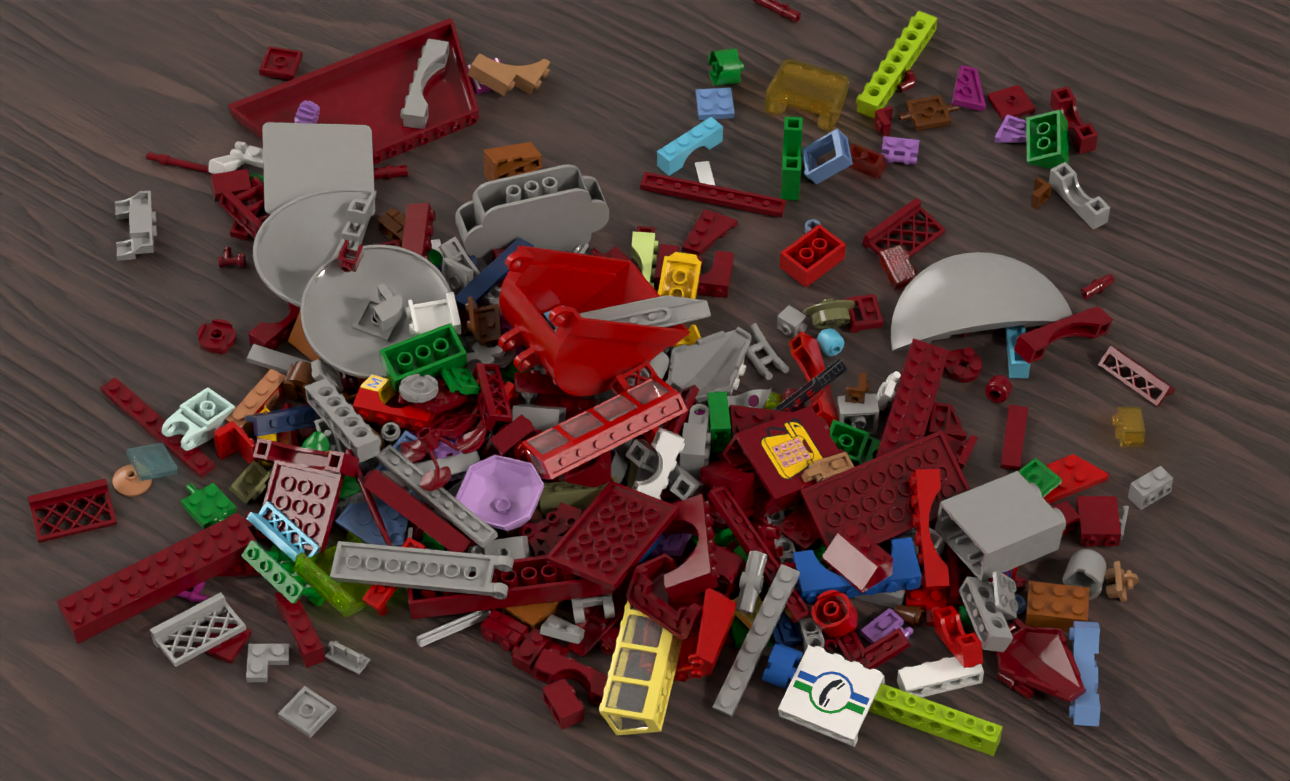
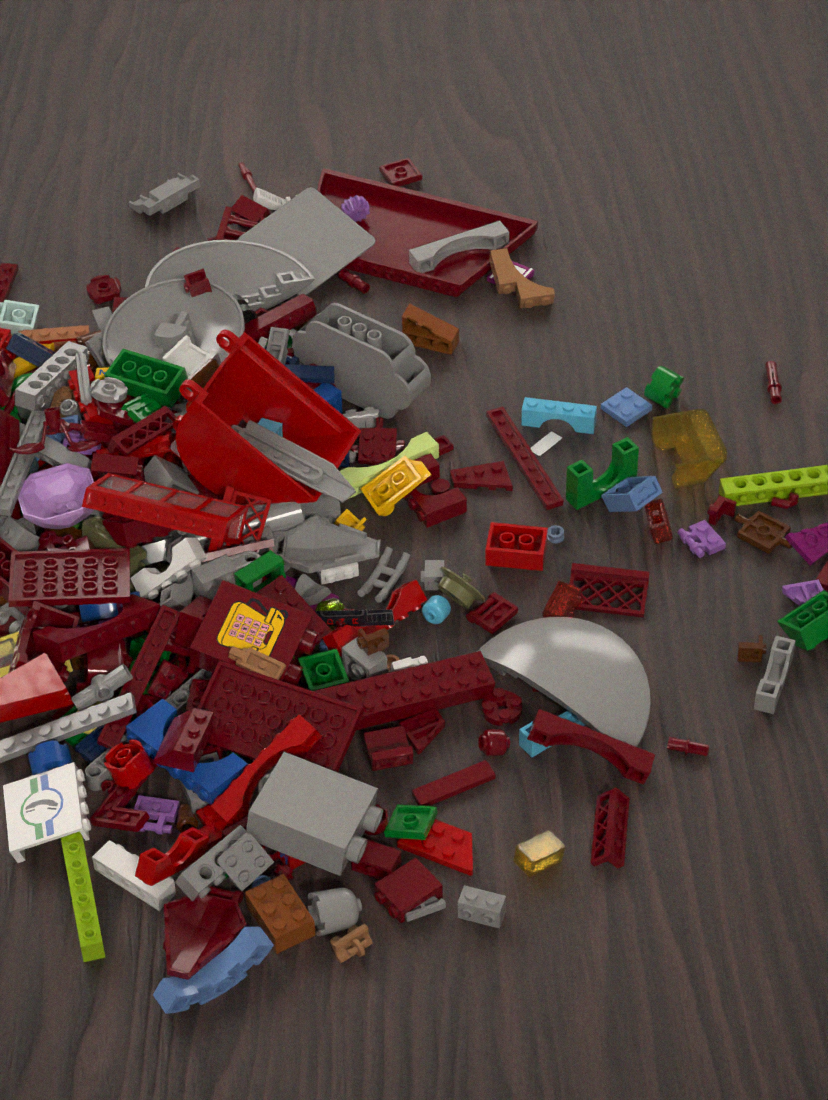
camera: 55 degrees right, 5 degrees down
none -> light grey axle [75,351,92,405]

